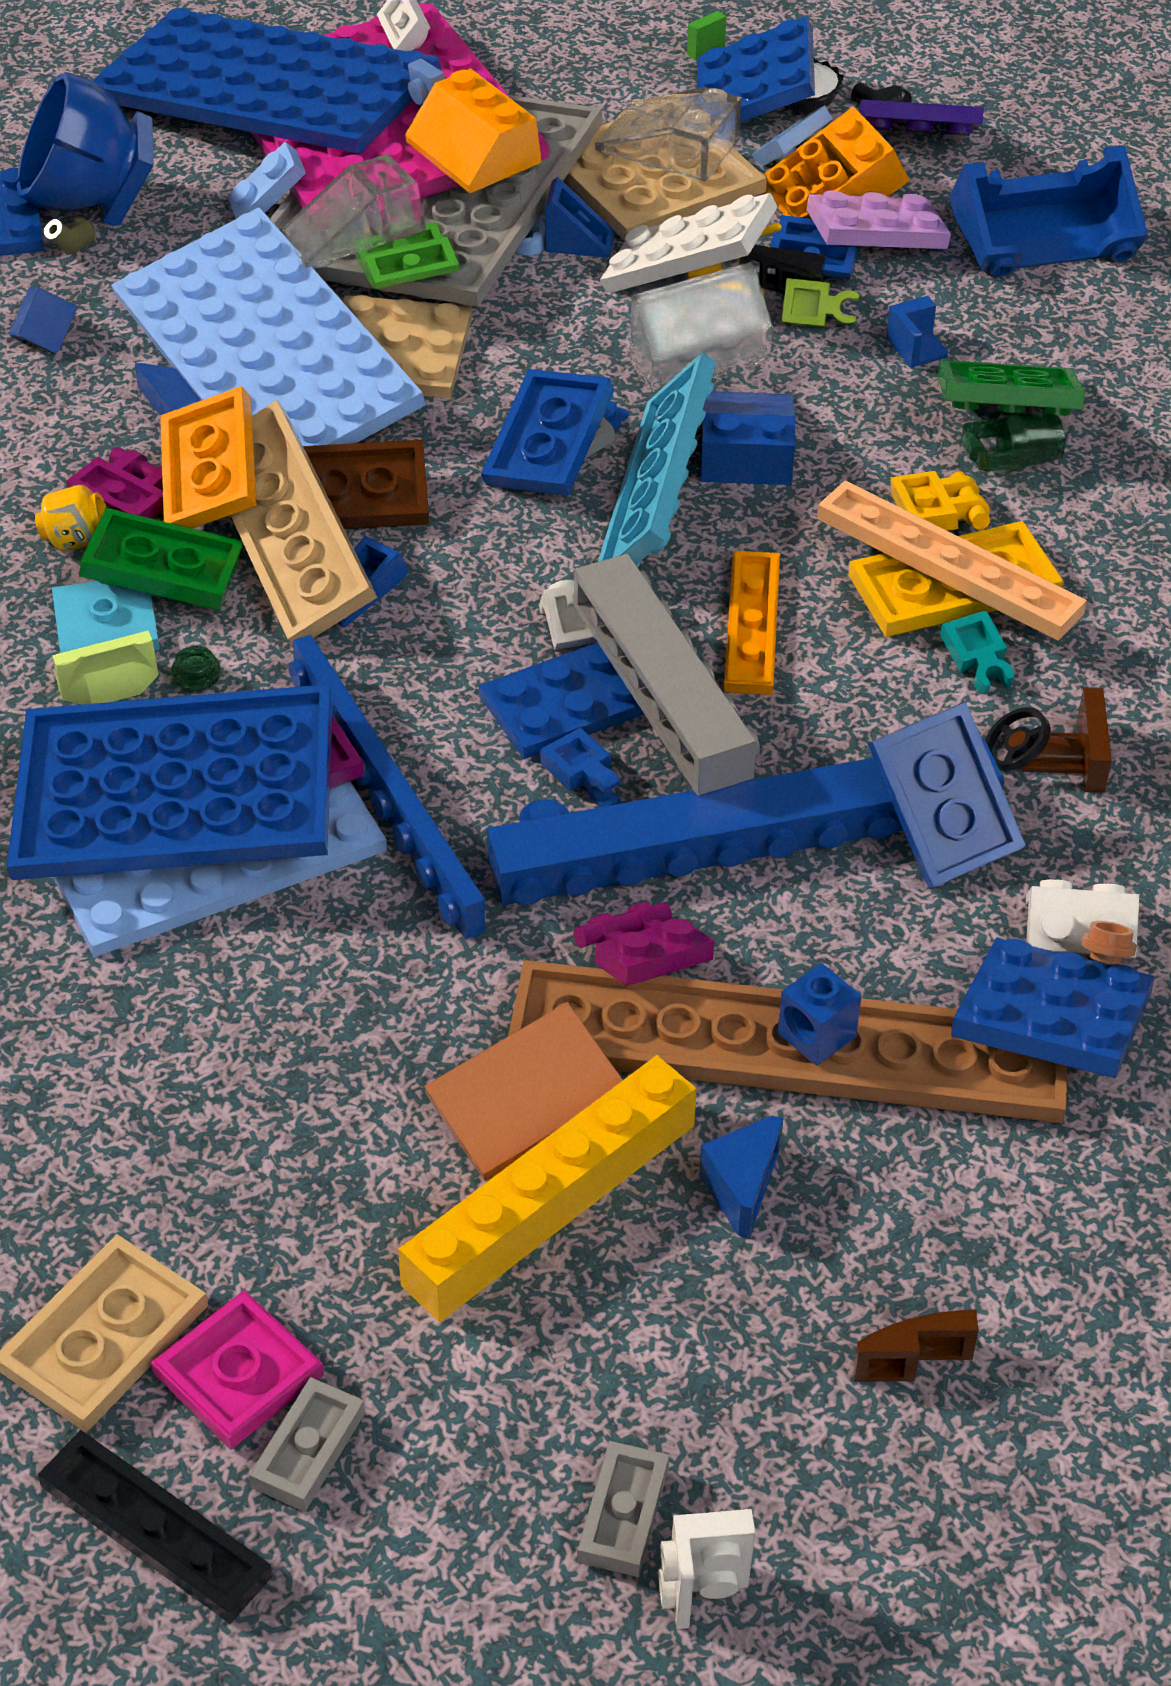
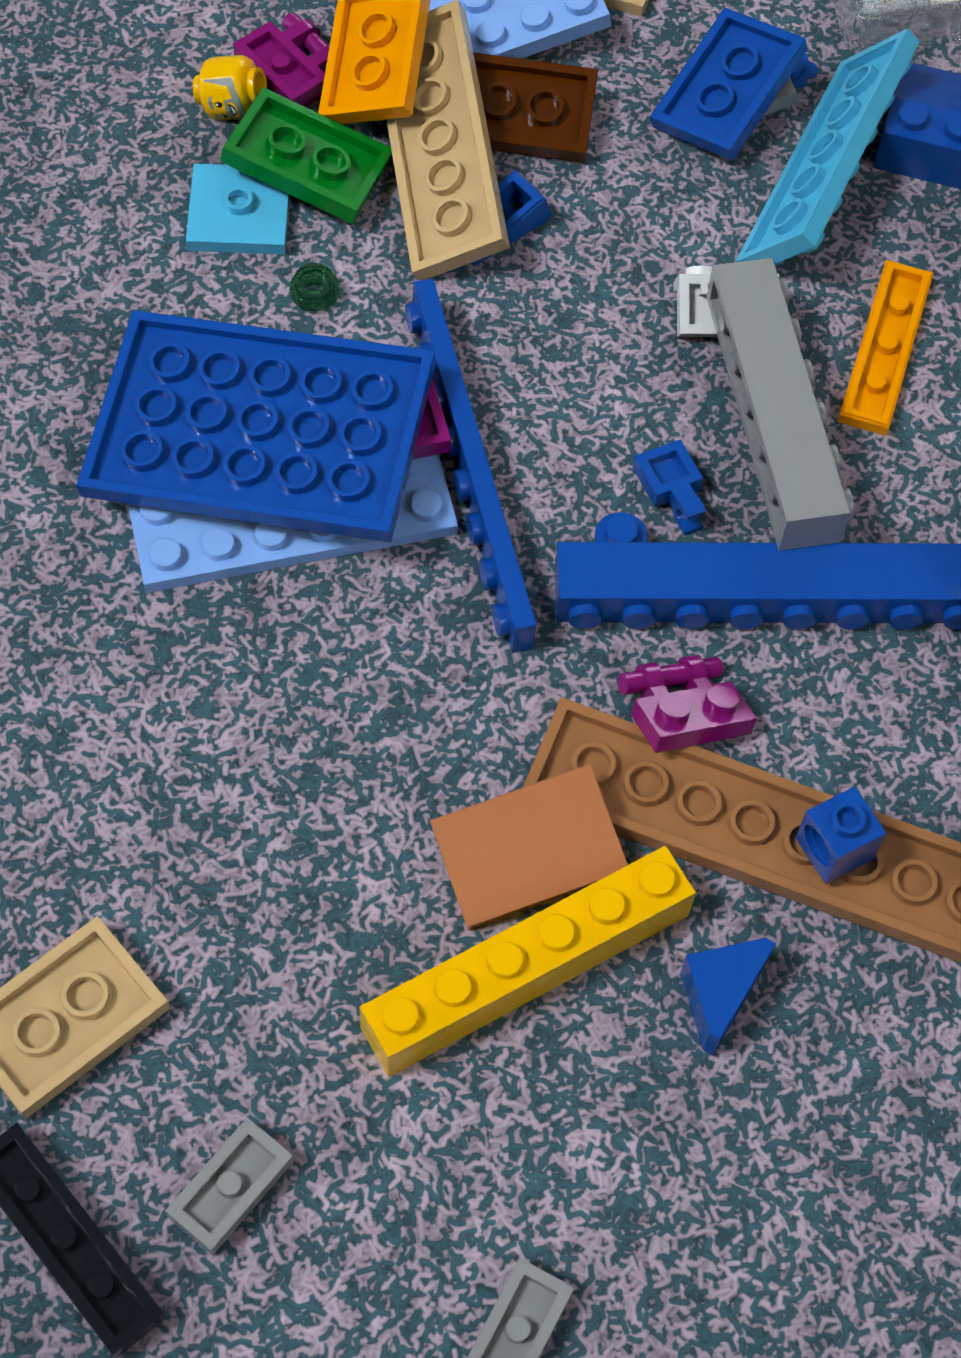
camera: 10 degrees right, 15 degrees up
yellowish green slope [52,631,158,705] -> none
dark pink plate [151,1290,324,1450] -> none
blue plate [479,642,644,759] -> none
reddish brown slope [853,1310,979,1382] -> none

